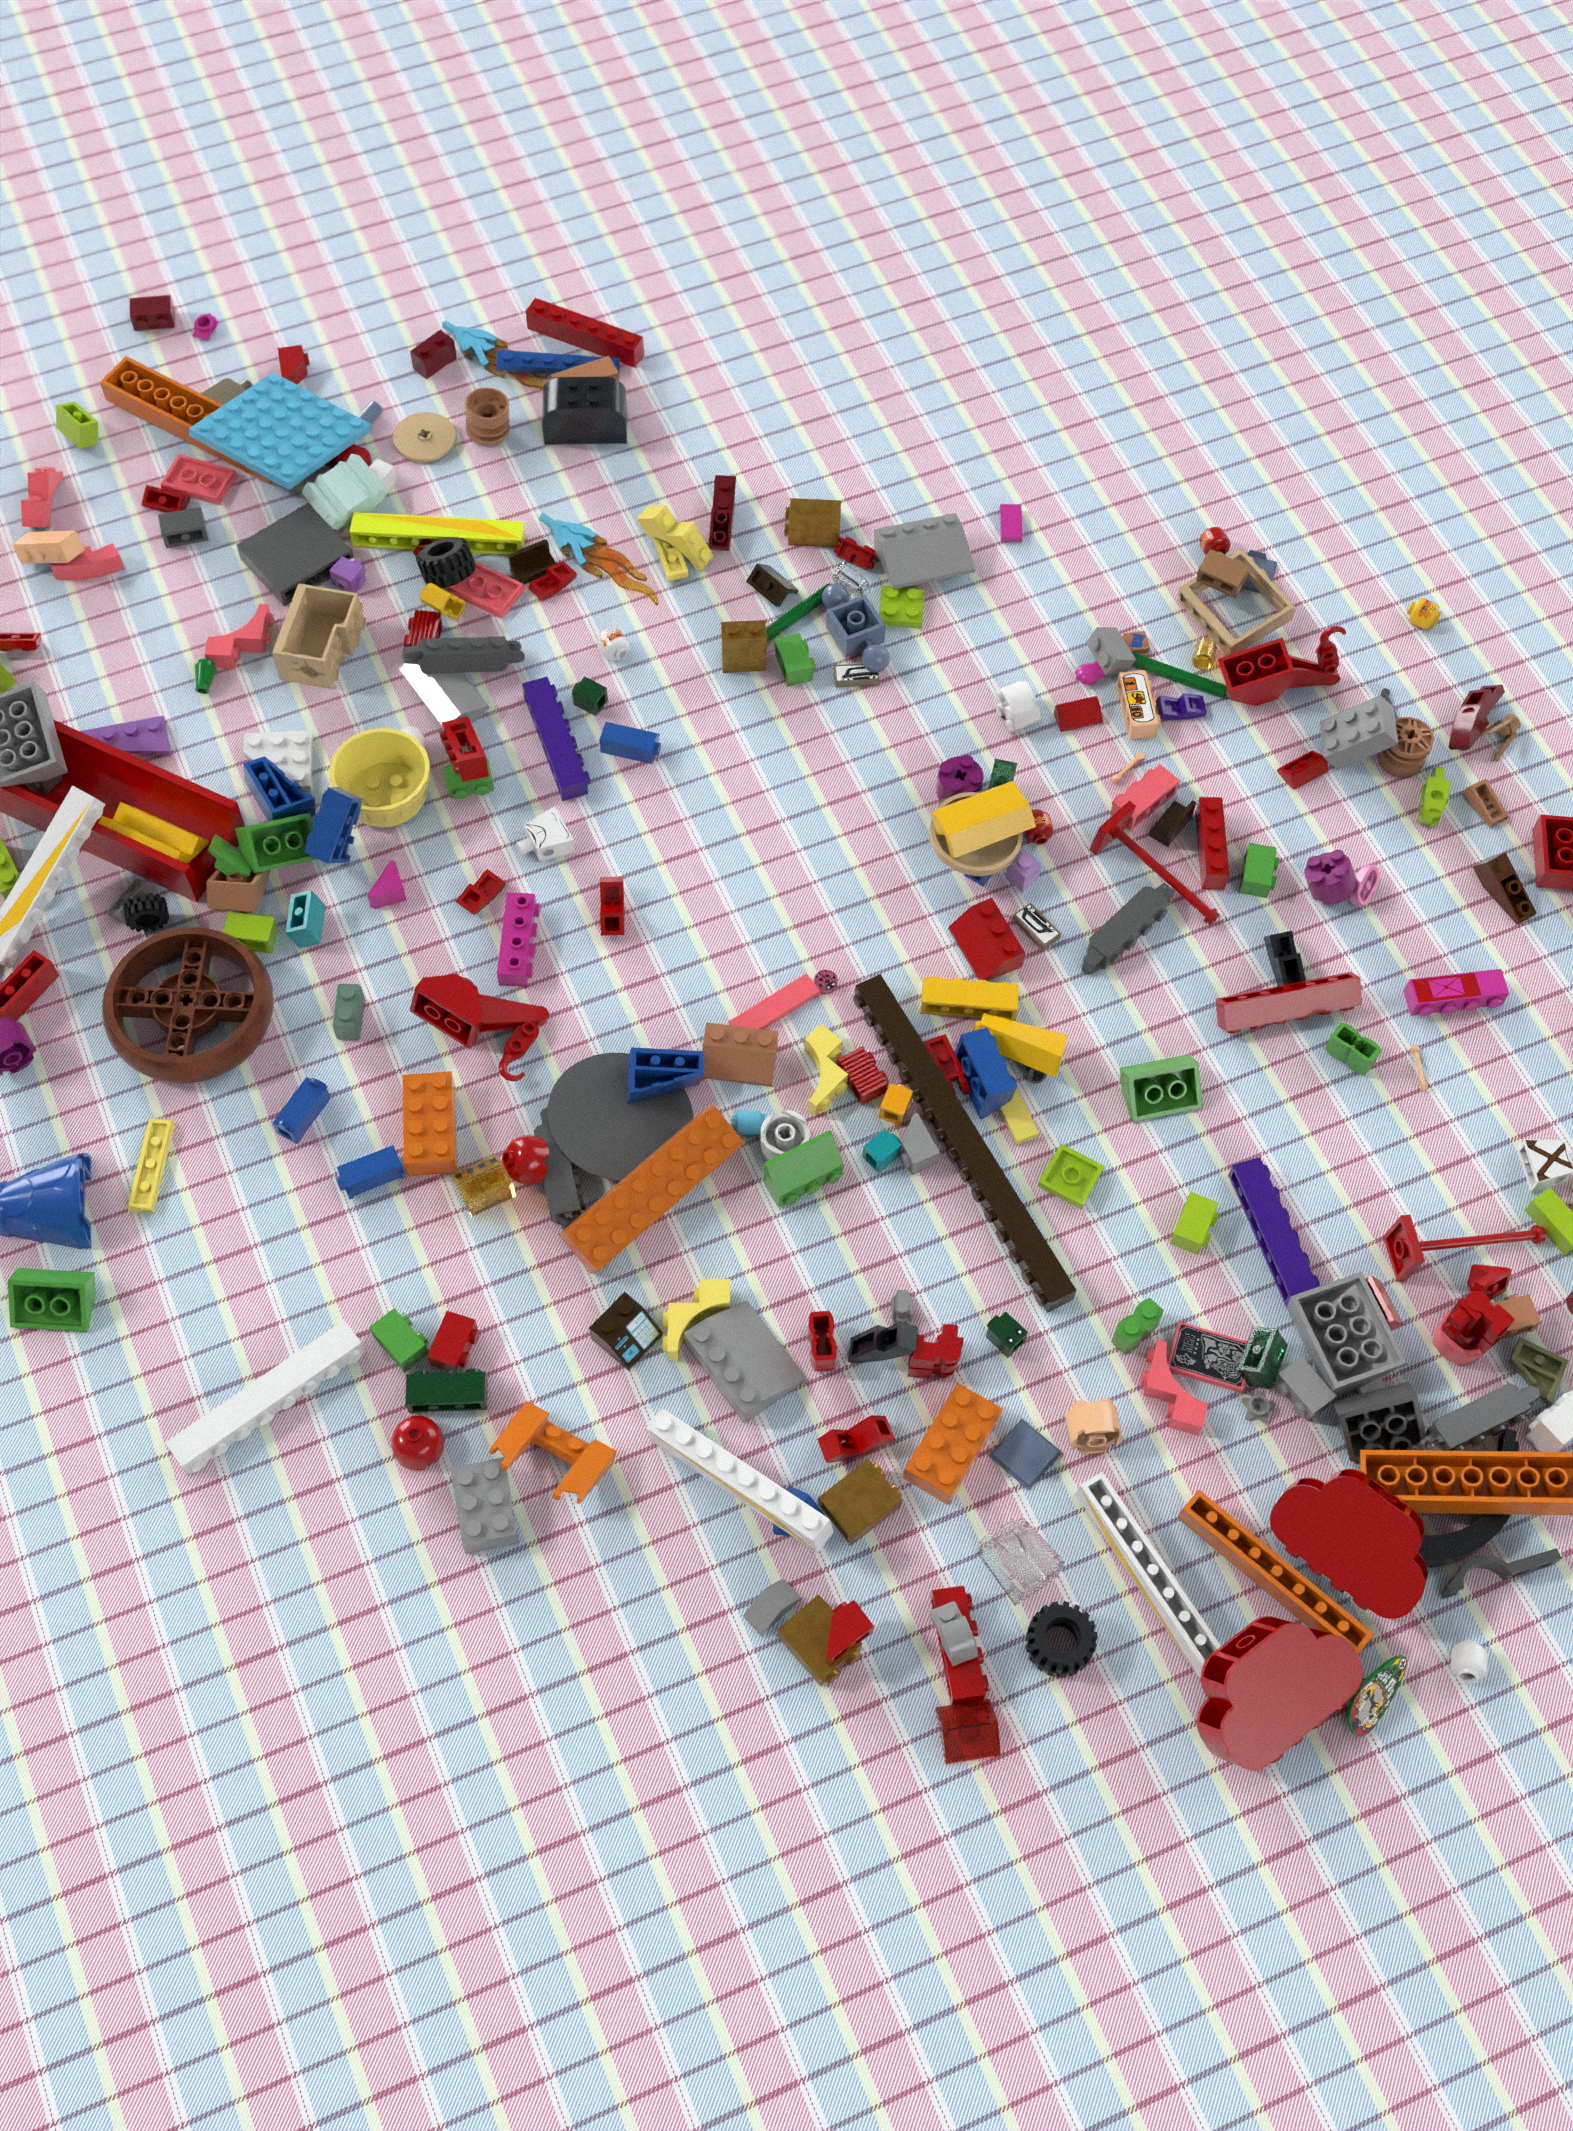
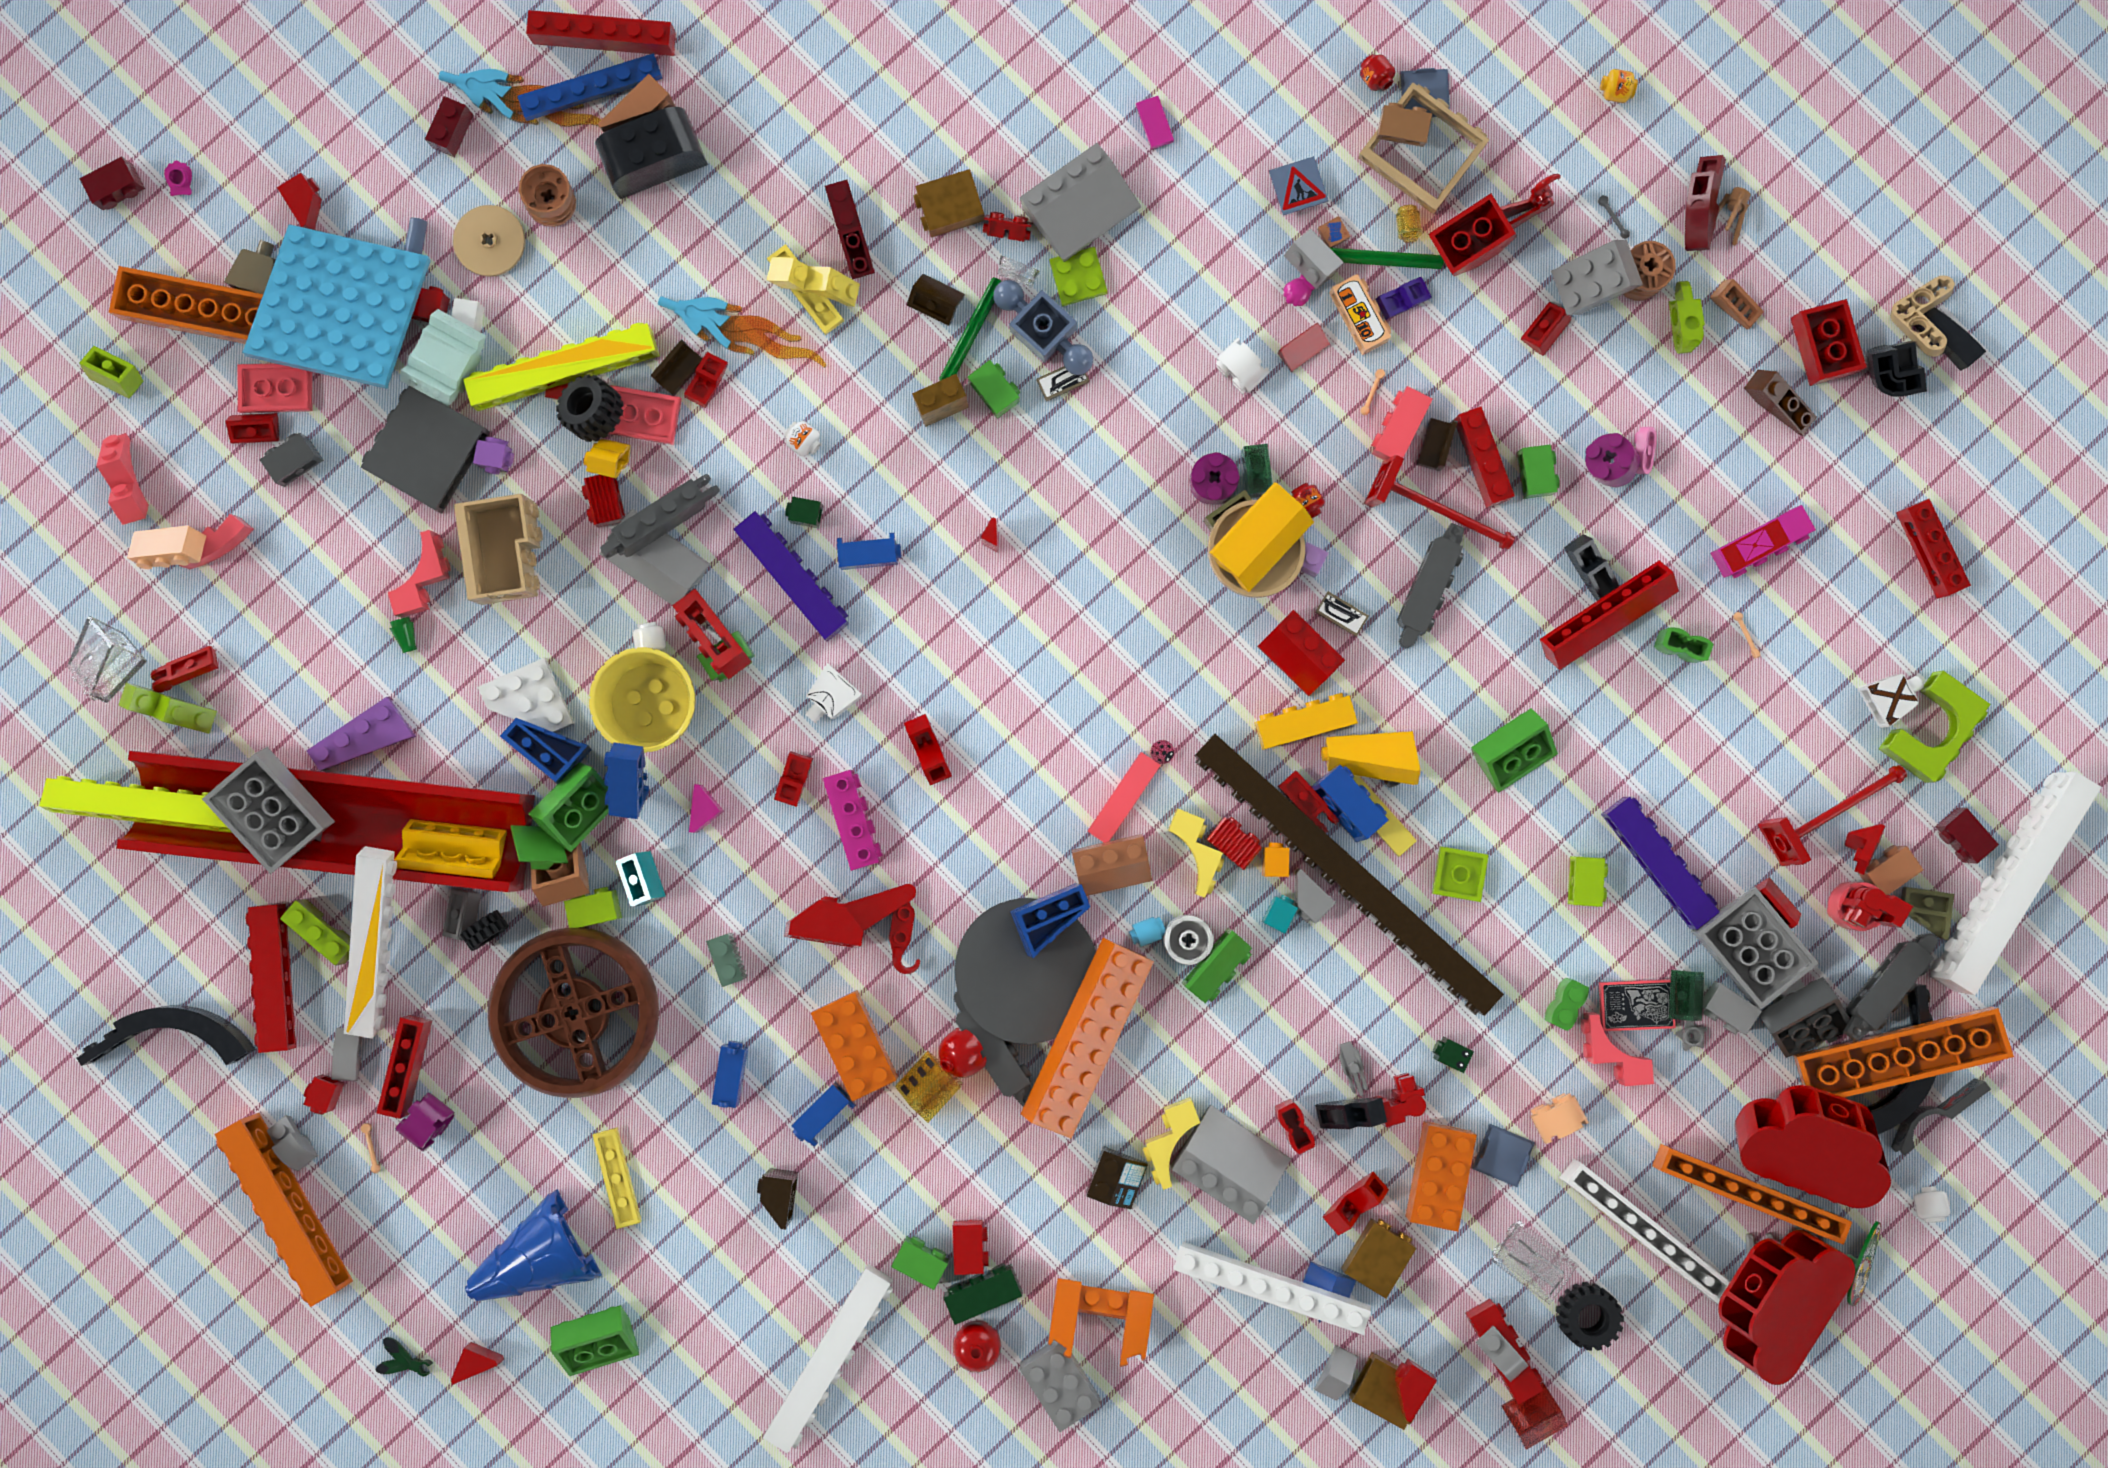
camera: 20 degrees left, 25 degrees up
none -> dark brown slope [757,1168,799,1230]
none -> red slope [981,517,998,553]
none -> sand blue piece [1269,156,1329,216]

